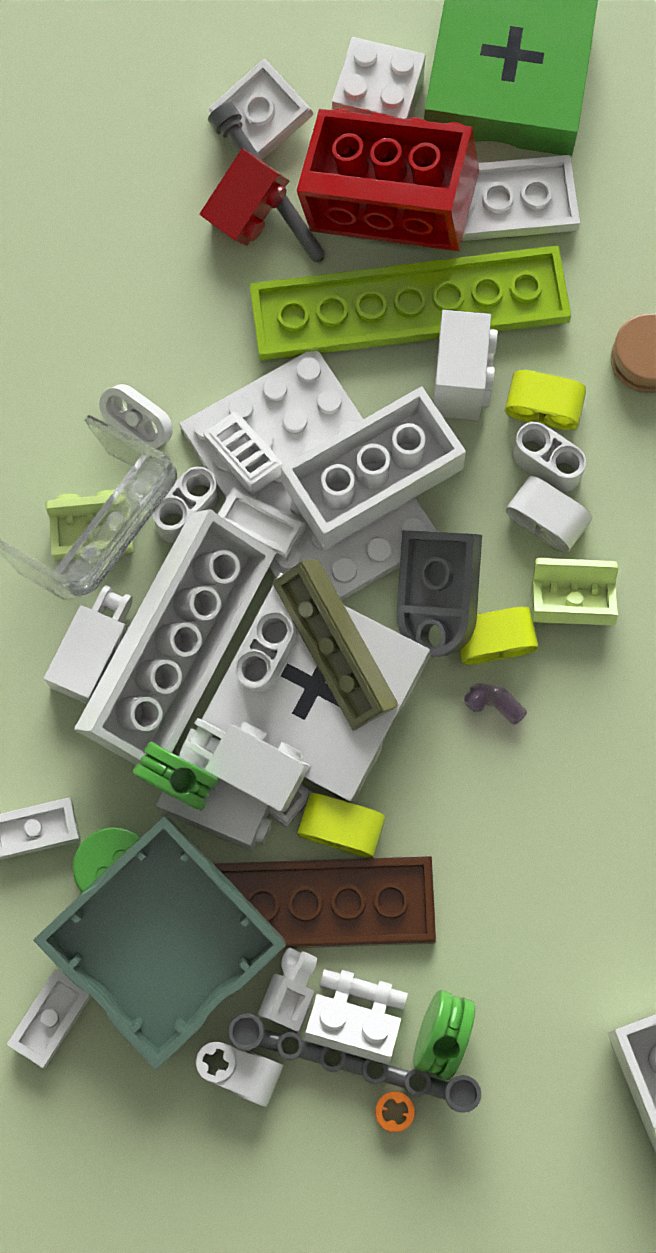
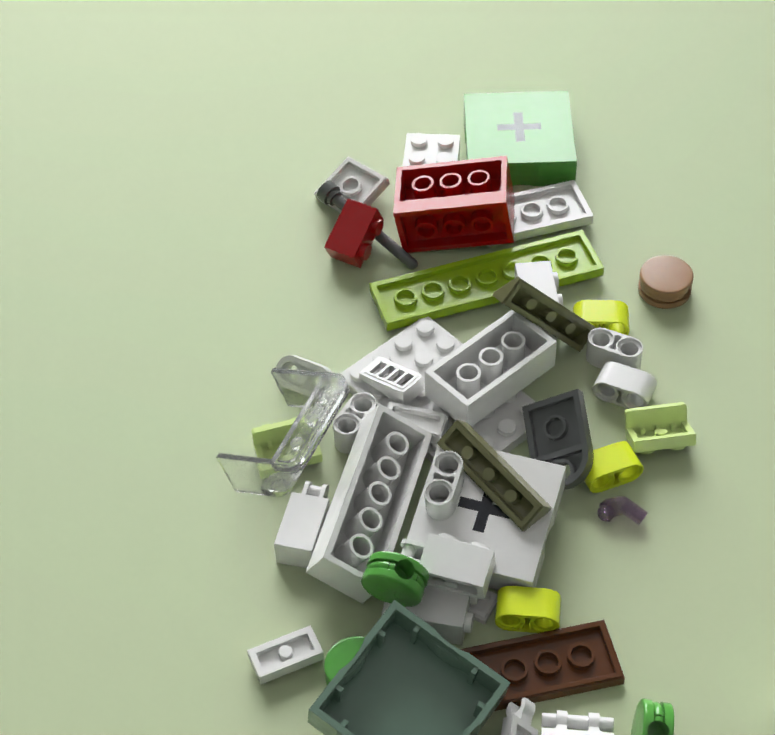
camera: 10 degrees left, 25 degrees down
none -> olive slope [493,276,596,352]

